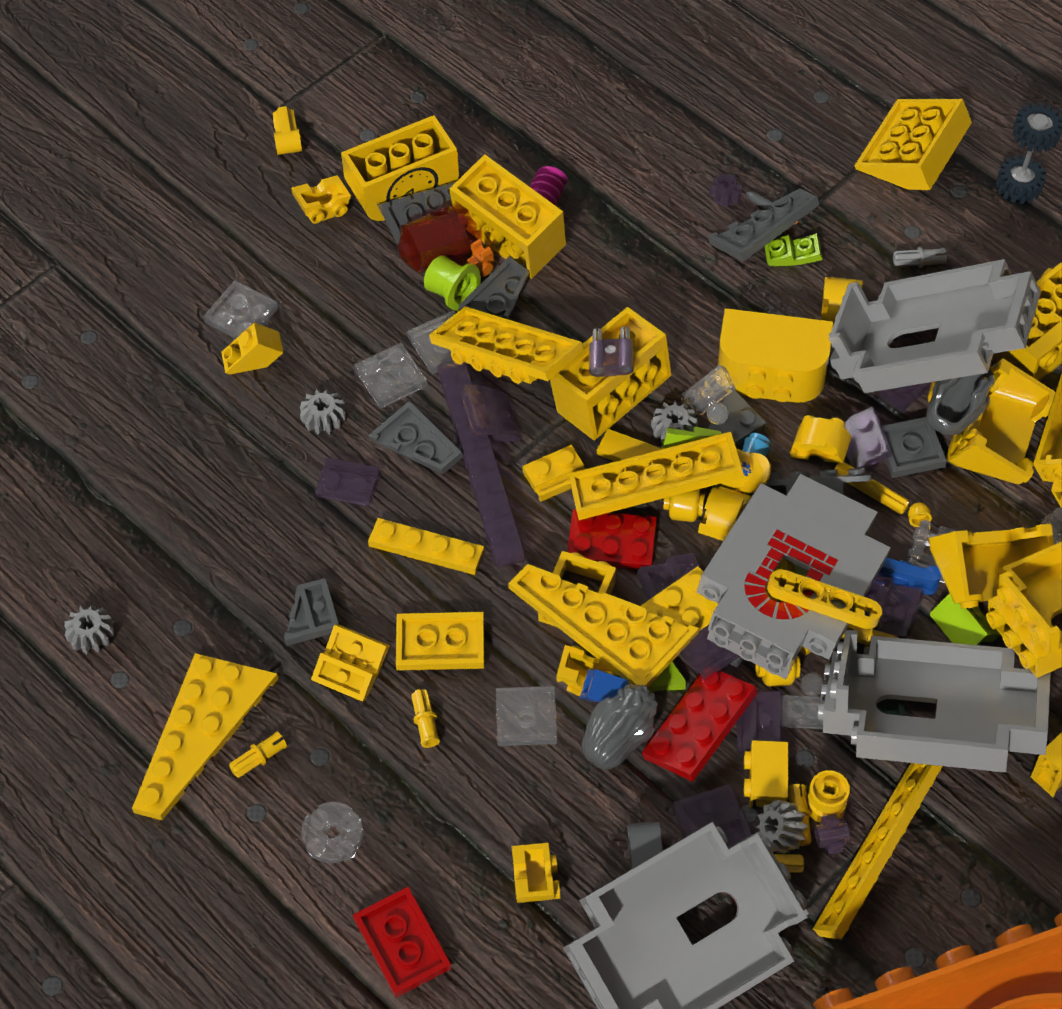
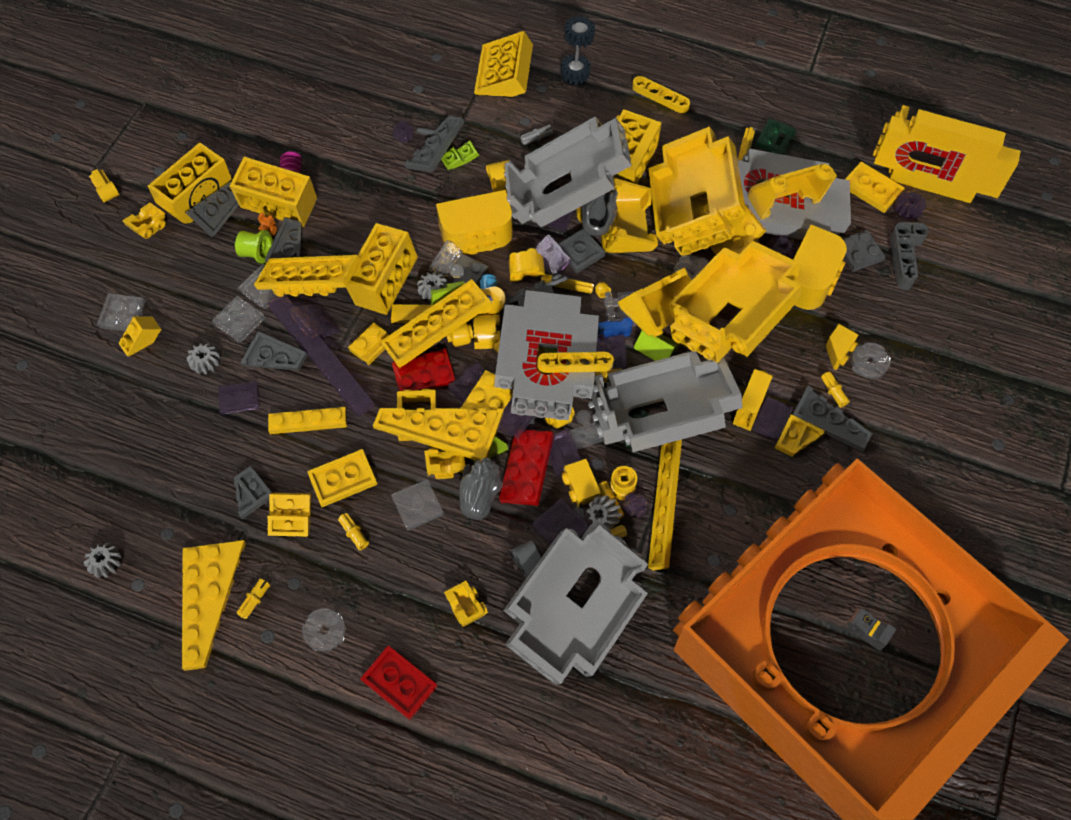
camera: 25 degrees left, 5 degrees up
clear red cylinder [397,206,473,273] -> none
blue panel [580,669,629,702] -> none
piece [589,327,634,377] -> none

